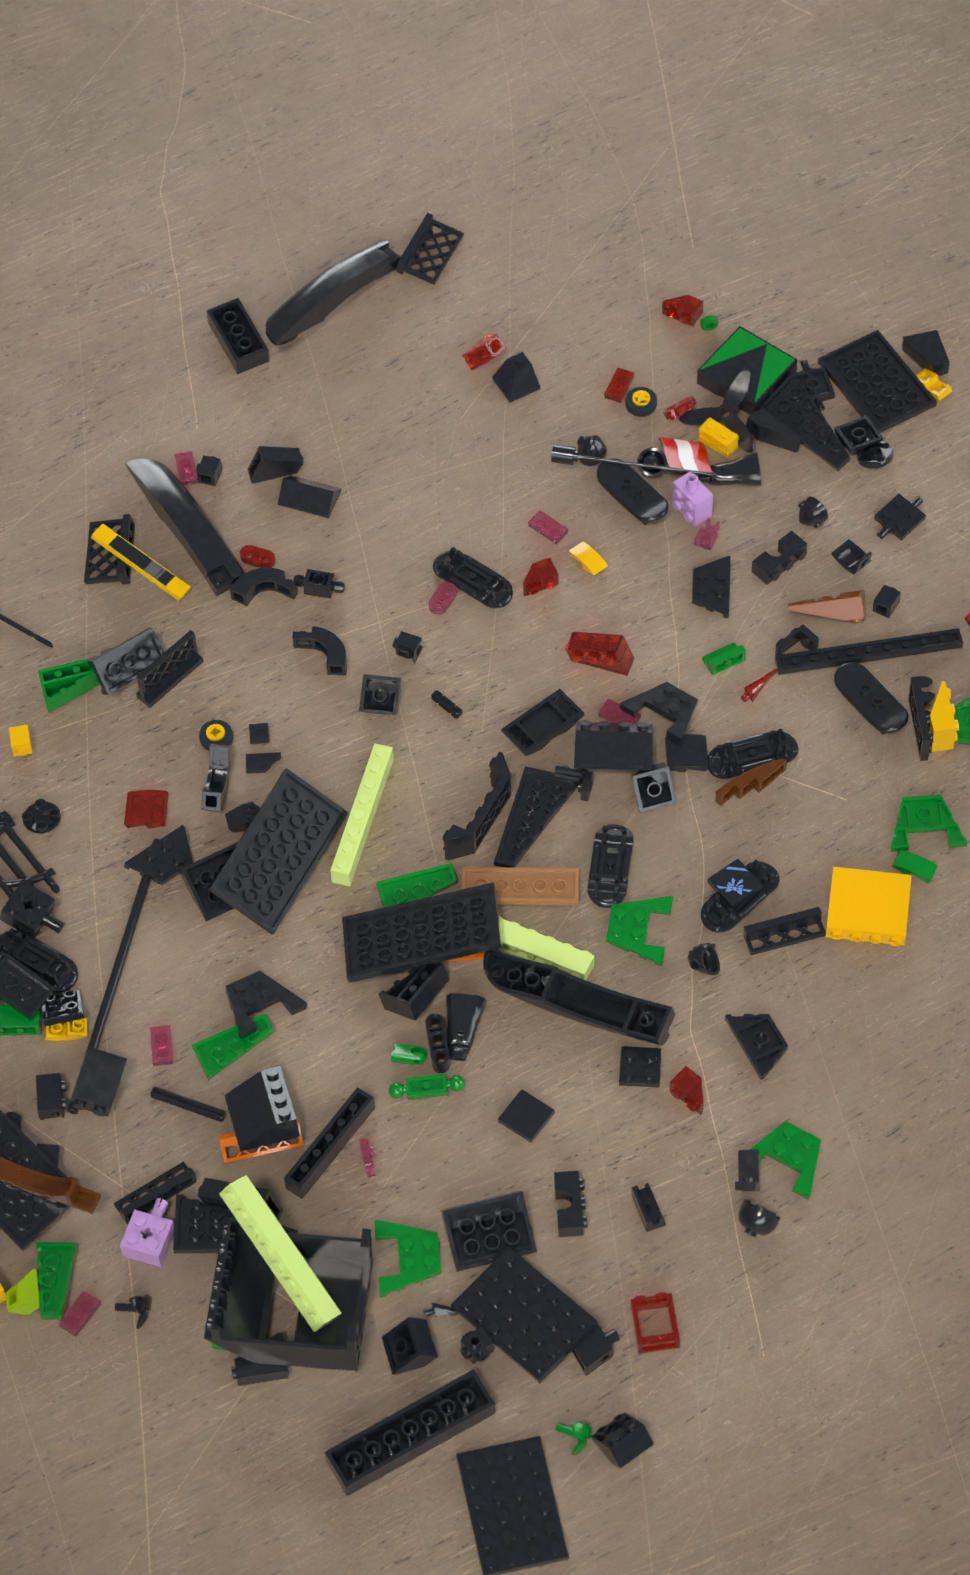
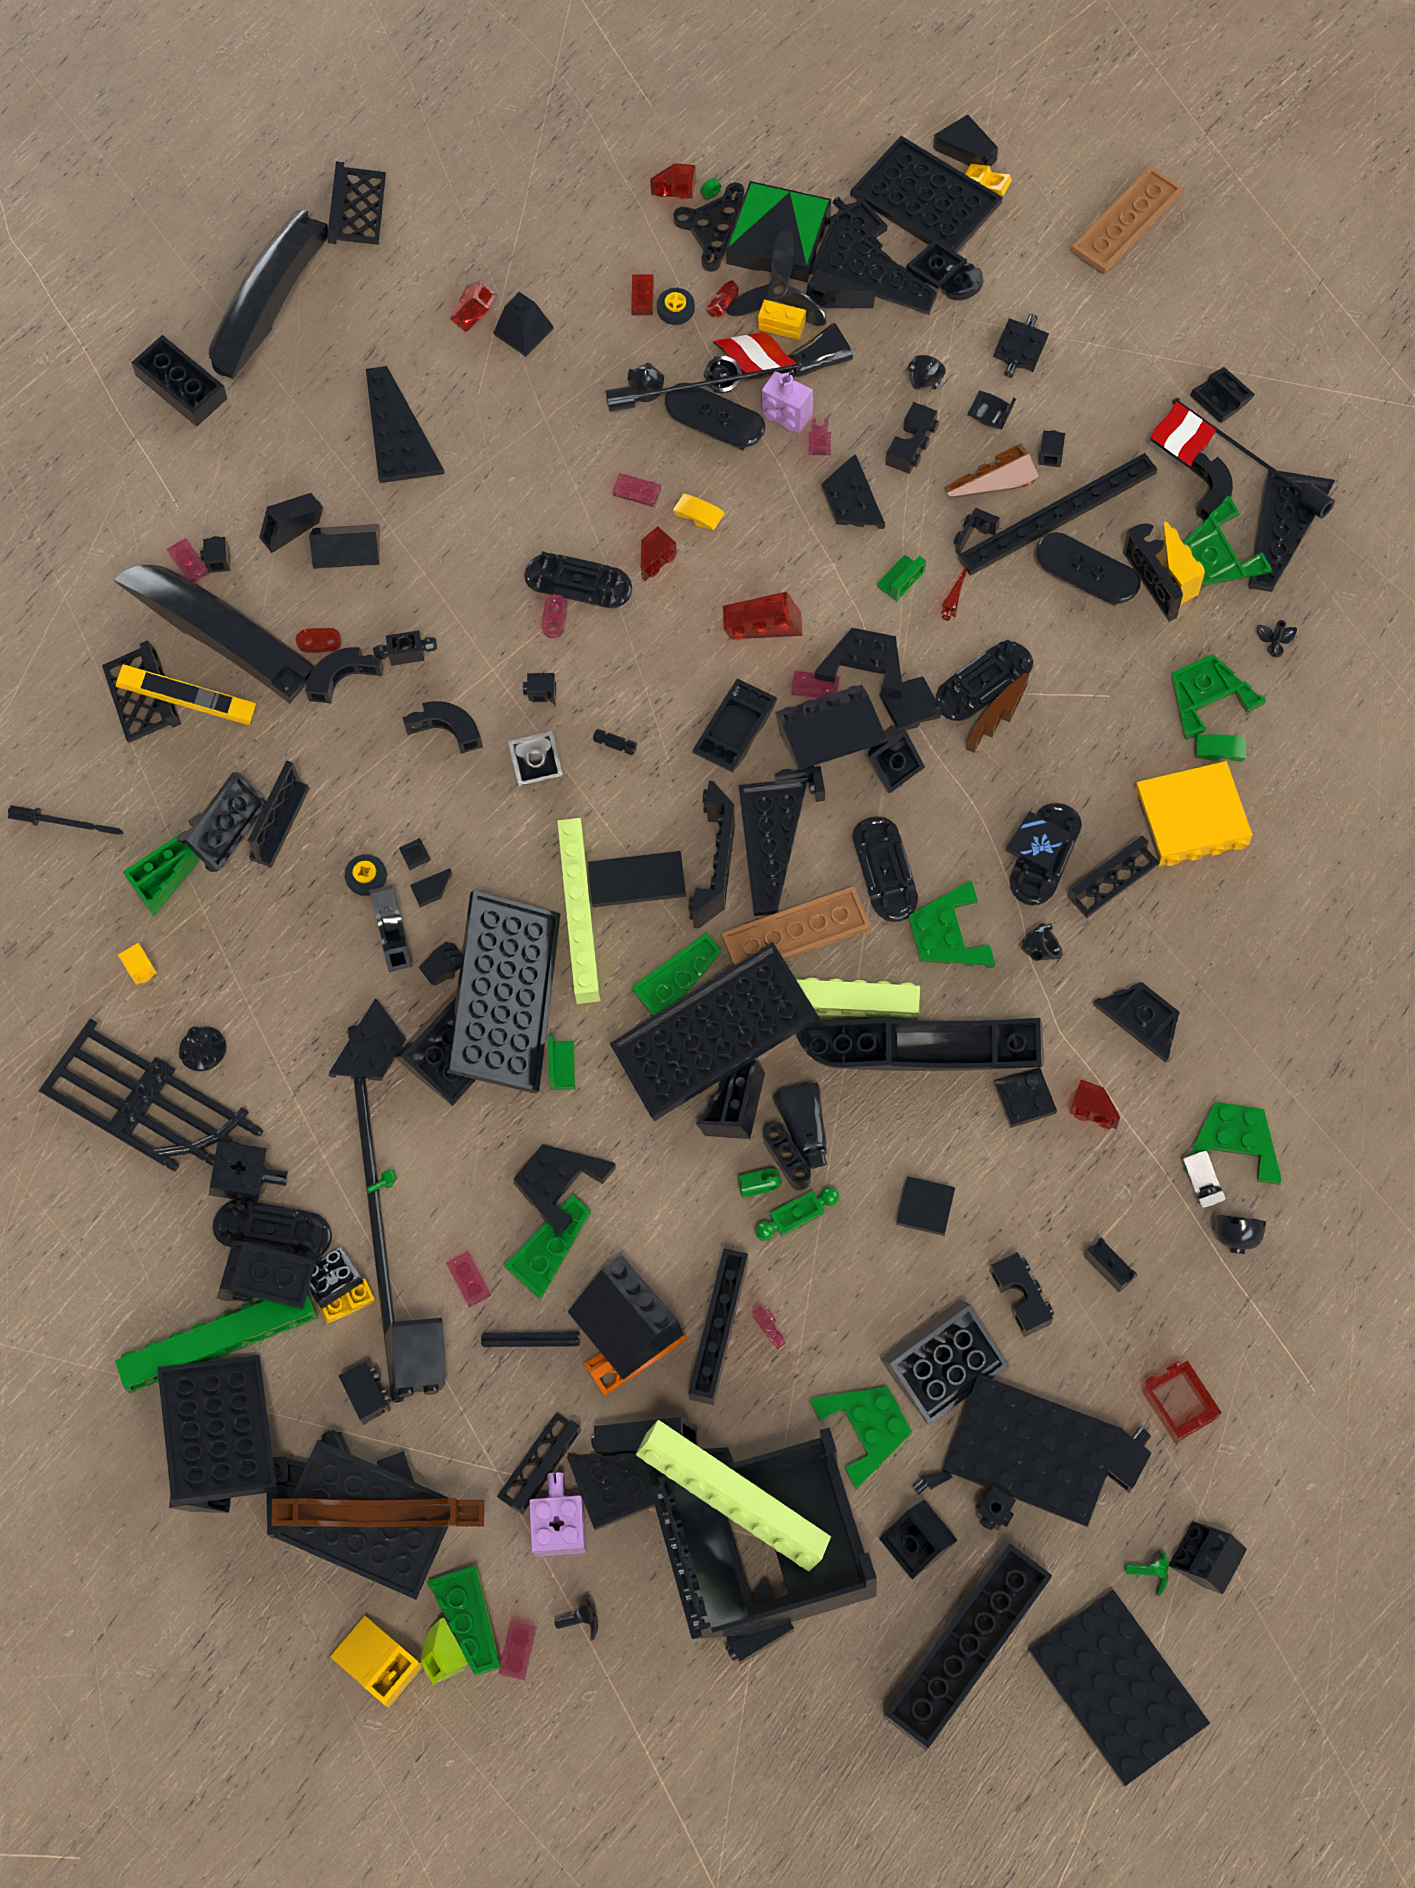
camera: 20 degrees left, 10 degrees up
clear red slope [124,790,169,829] -> none
none -> black wing [366,366,445,483]
none -> green hand [366,1169,397,1194]
none -> green panel [548,1036,575,1091]
none -> black tile [588,851,686,908]
none -> black beam [673,182,745,272]

